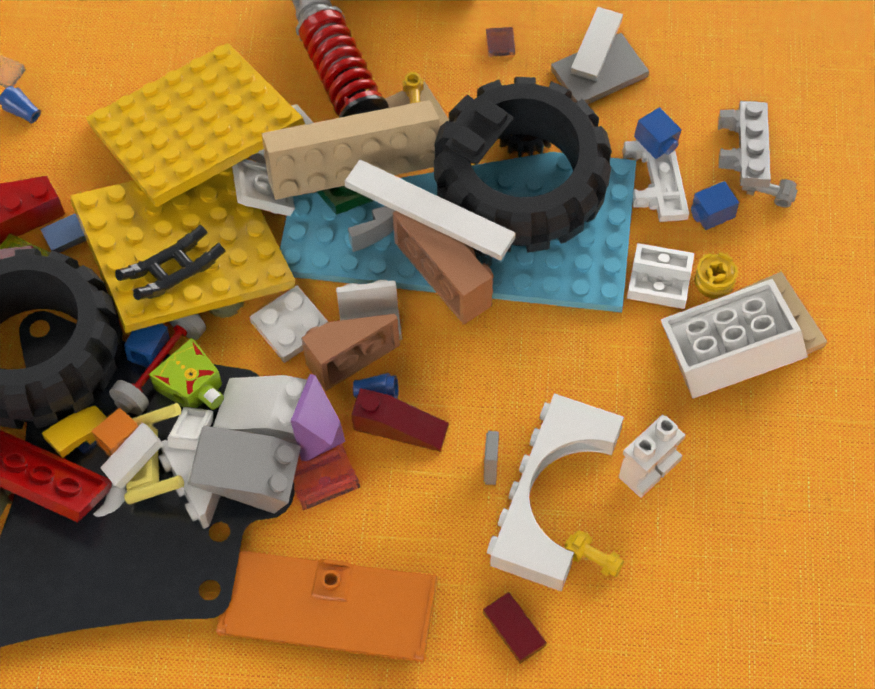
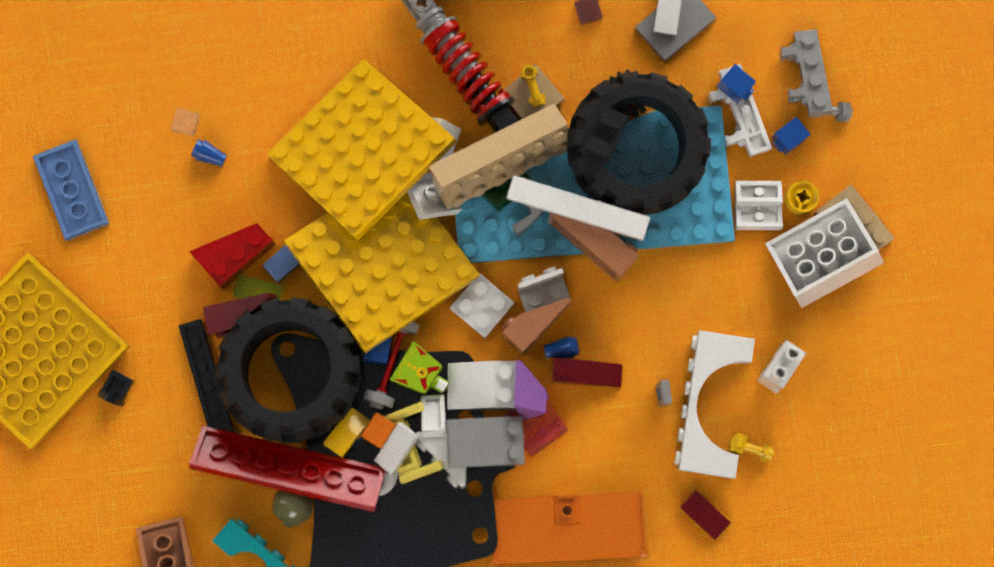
camera: 15 degrees left, 20 degrees up
black piece [115,224,226,300] -> none

